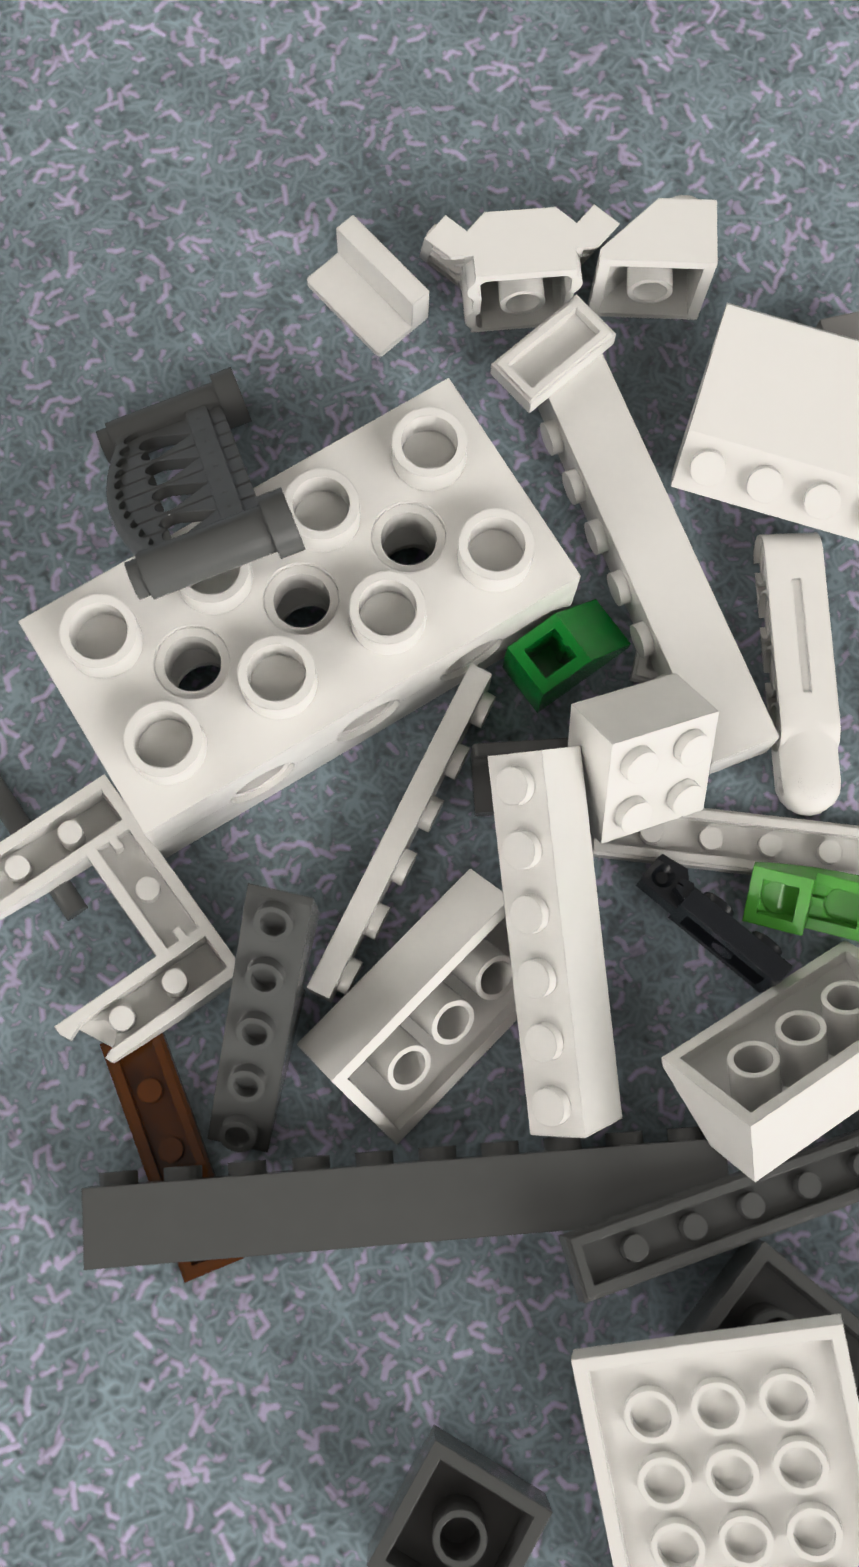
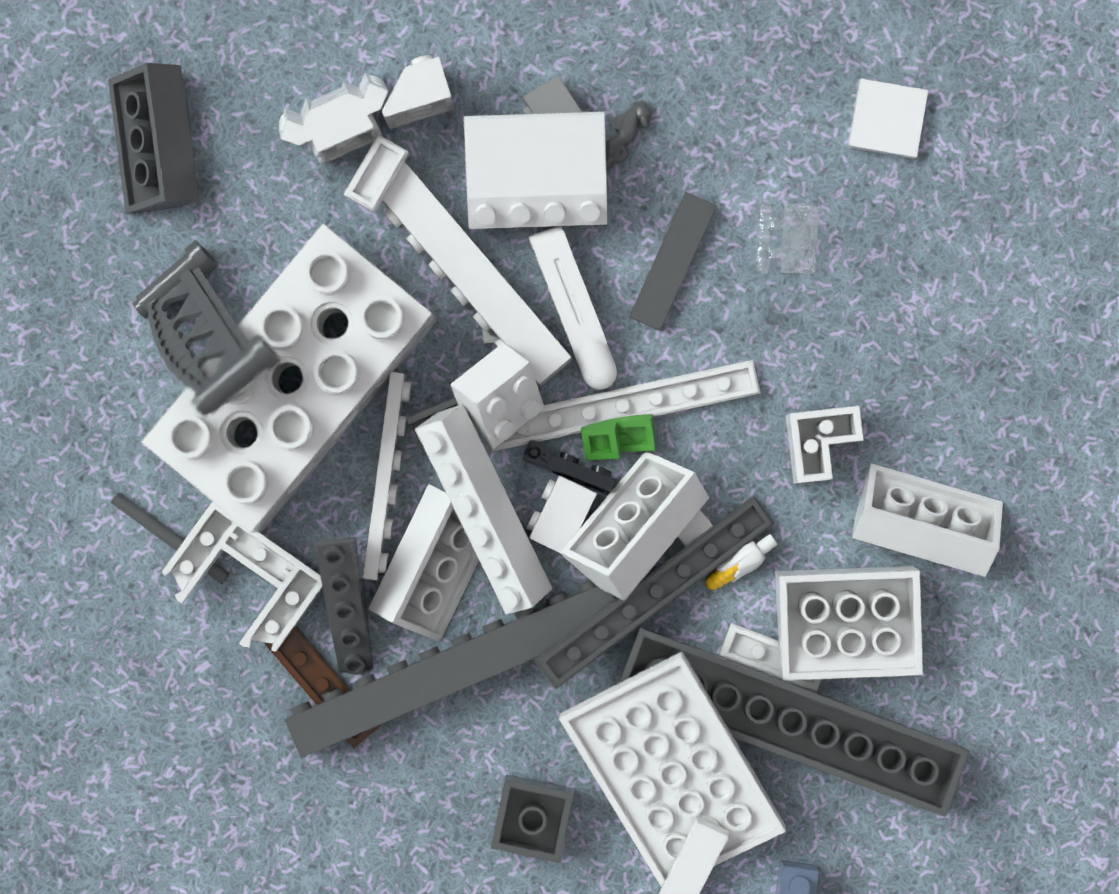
camera: 10 degrees left, 10 degrees up
white panel [307,215,429,357] -> none
green slope [502,599,631,713] -> none
none -> dark grey slope [108,63,199,214]
none -> white brick [526,475,597,553]

